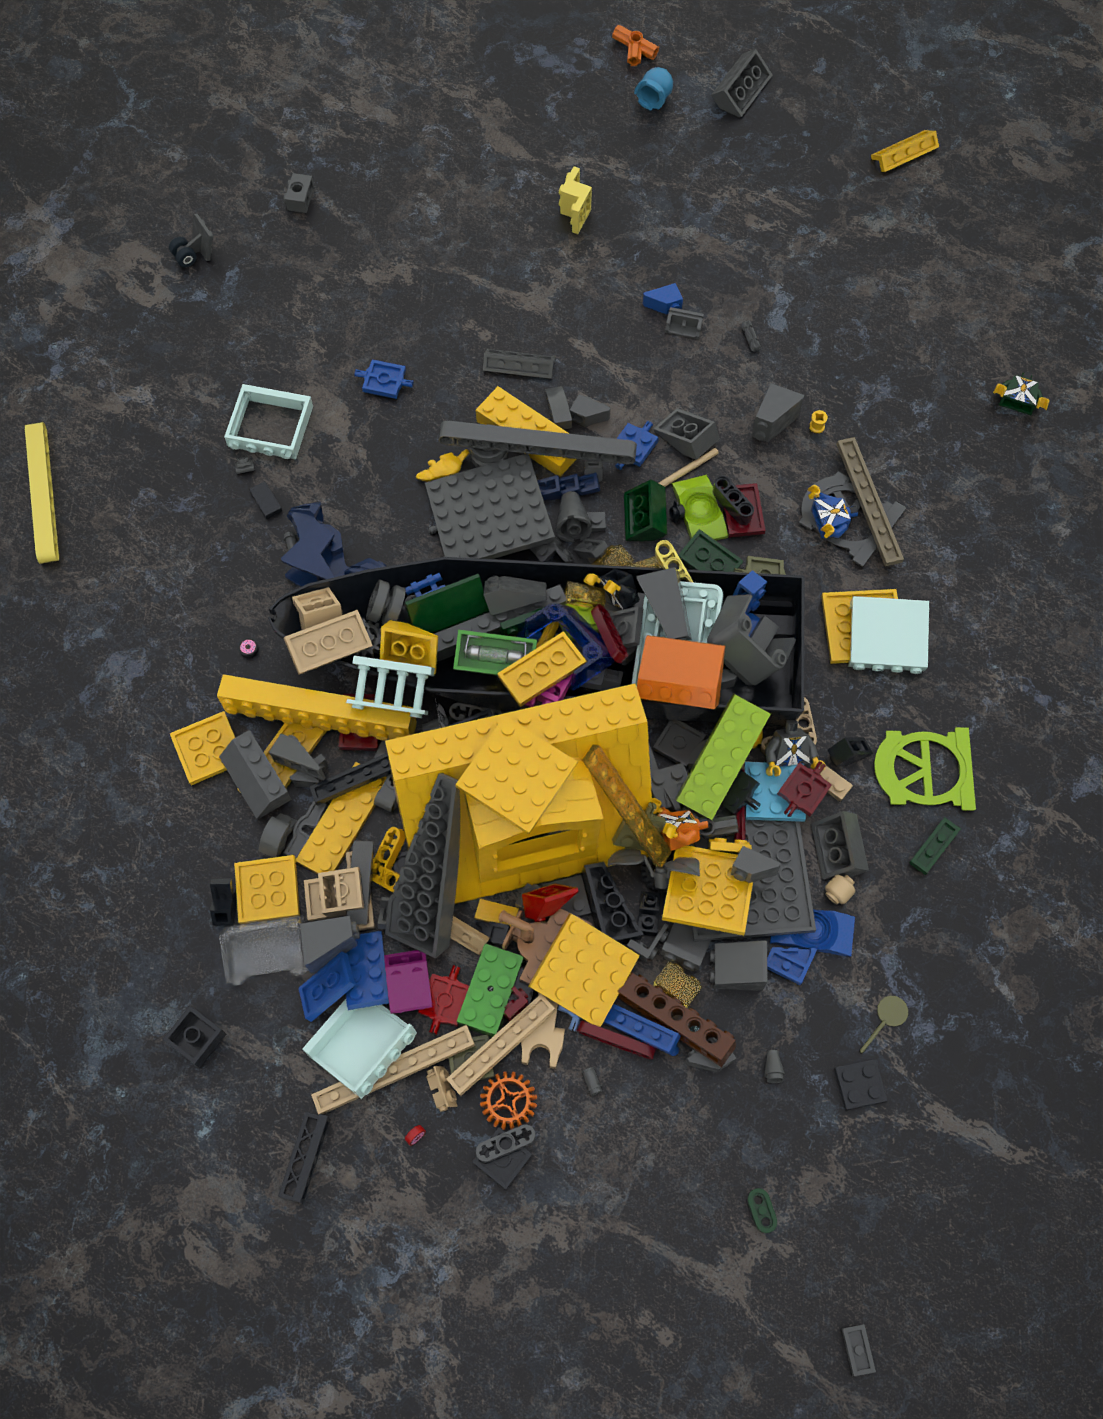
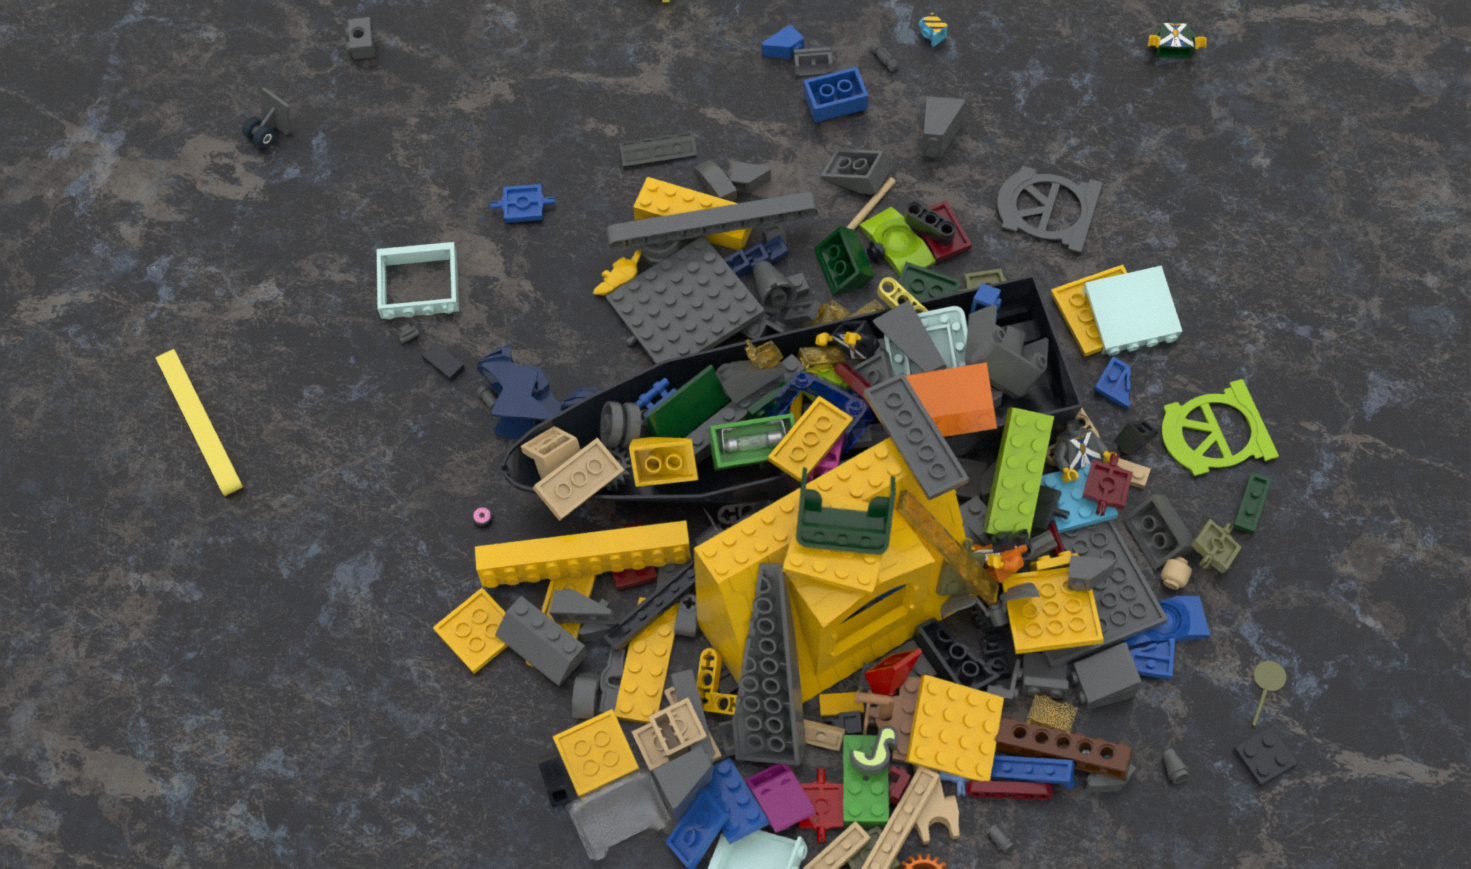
camera: 15 degrees left, 5 degrees down
light aqua fence [346,656,435,718] -> none
blue plate [615,421,659,470] -> none
torso [807,485,858,538] -> none
yellow bush [809,410,828,433] -> none
dark tan plate [836,437,904,567] -> none
none -> clear yellow bracket [745,339,783,369]
none -> dark green windscreen [796,467,896,554]
none -> blue brick [803,67,869,123]
none -> dark grey animal [849,726,898,776]
none -> dark grey plate [863,373,969,501]
none -> brick [919,13,948,47]
none -> black plate [991,529,1030,554]
none -> blue wing [1093,356,1131,410]
none -> olive plate [1190,519,1241,573]

